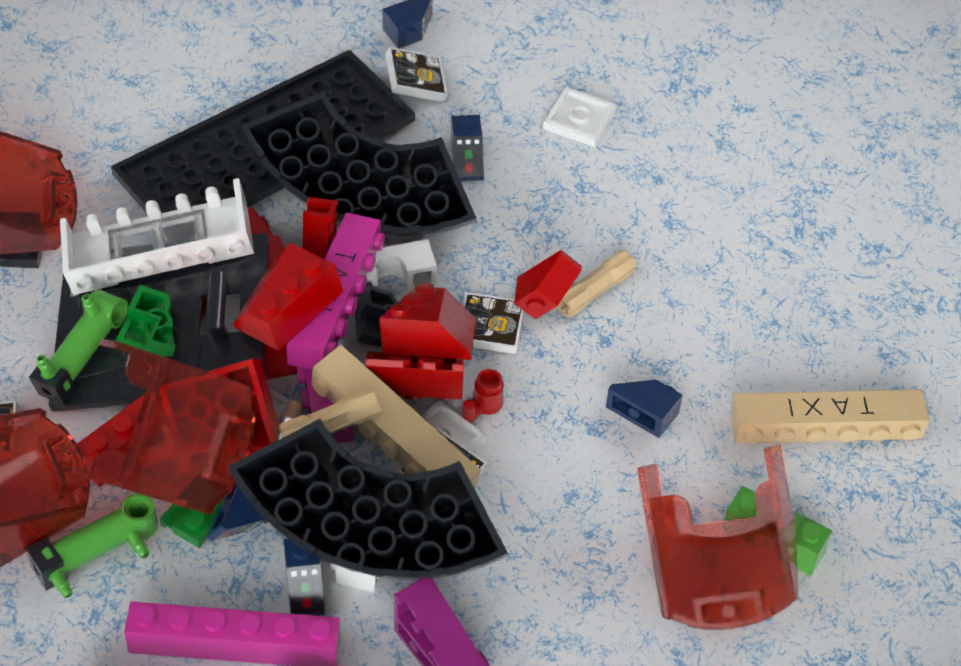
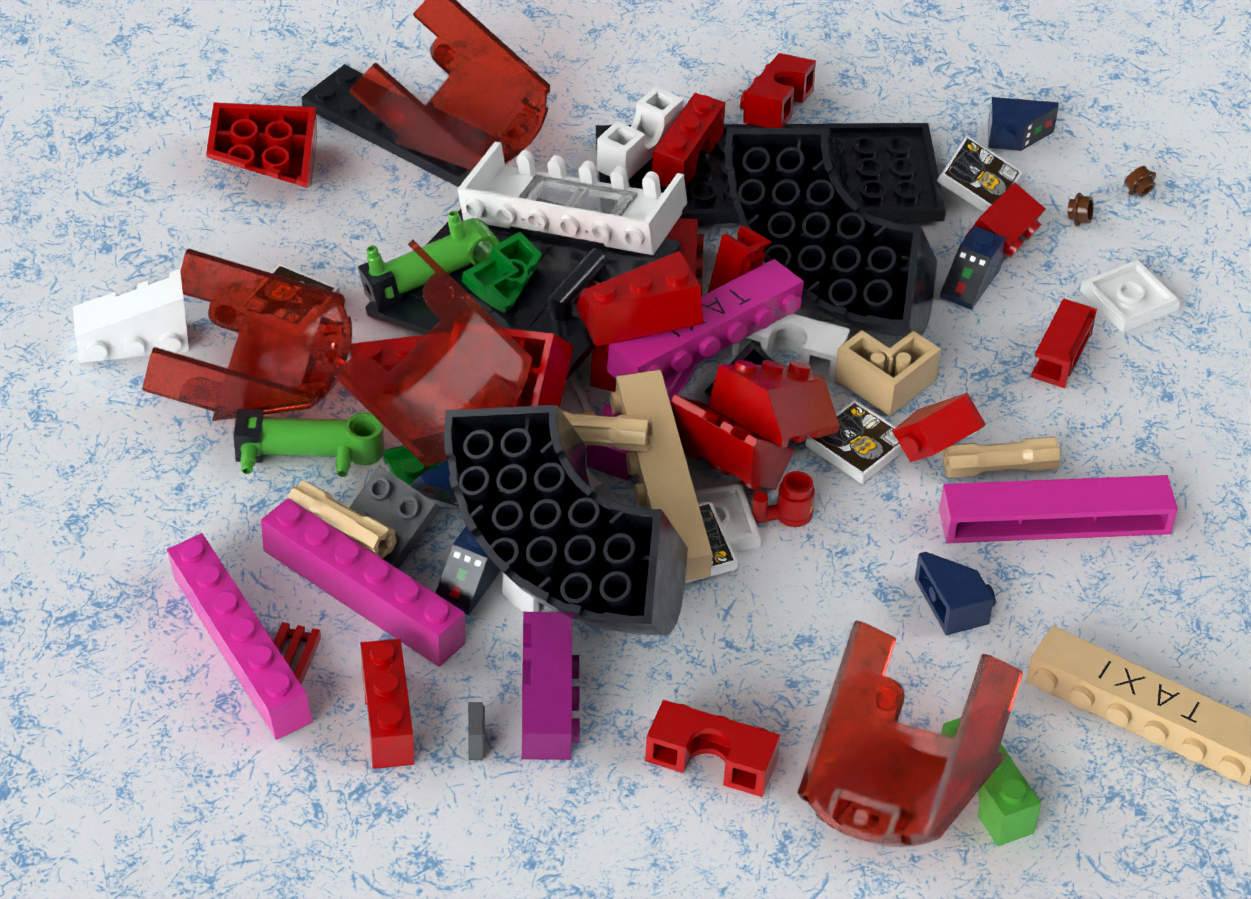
camera: 35 degrees right, 5 degrees down
none -> tan axle [288,480,397,559]
none -> dark grey plate [349,465,441,569]
none -> white arch [596,86,683,180]
none -> red arch [645,700,780,797]
none -> red arch [652,93,726,188]
none -> red arch [740,53,816,128]
none -> tan brick [834,330,941,416]
none -> dark pink brick [939,475,1178,544]
none -> red brick [965,182,1046,258]
none -> red window [1031,298,1097,389]
none -> reddish brown plate [1067,193,1094,226]
none -> reddish brown plate [1124,166,1156,197]

